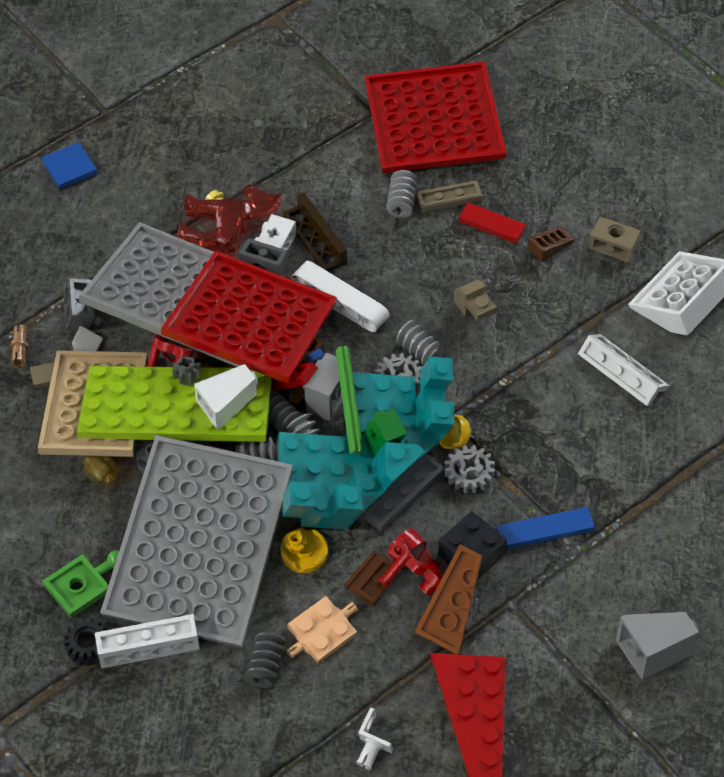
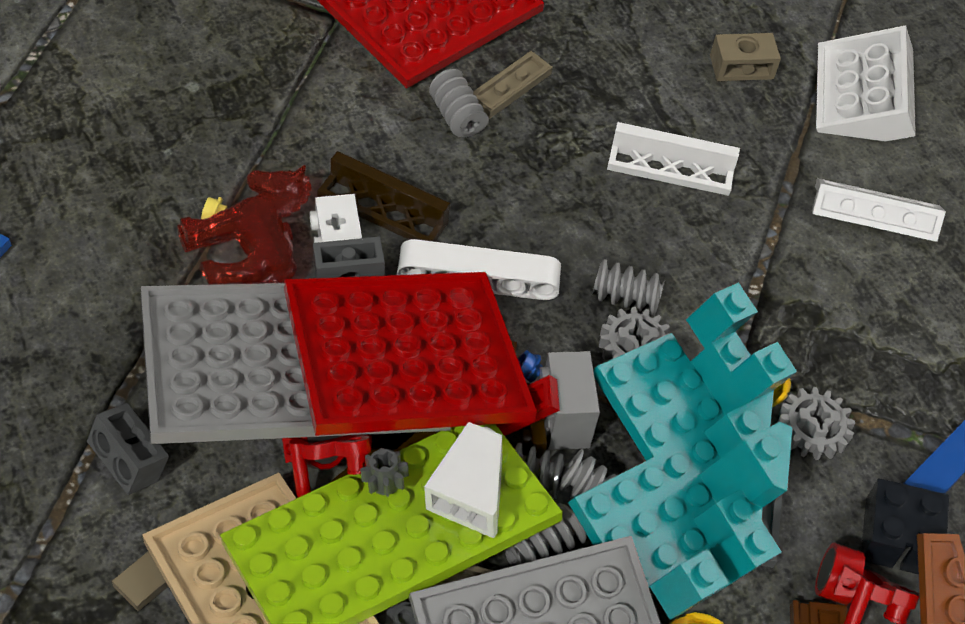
camera: 40 degrees left, 0 degrees up
medium nougat pin [10,325,29,368] -> none
white slope [72,326,103,351] -> none
bright green axle [336,346,363,455] -> none
green brick [363,409,407,457] -> none
dark tan brick [454,279,497,321] -> none
red tile [458,203,526,244] -> none
reddish brown slope [528,226,575,262] -> none
none -> white fence [607,122,740,196]

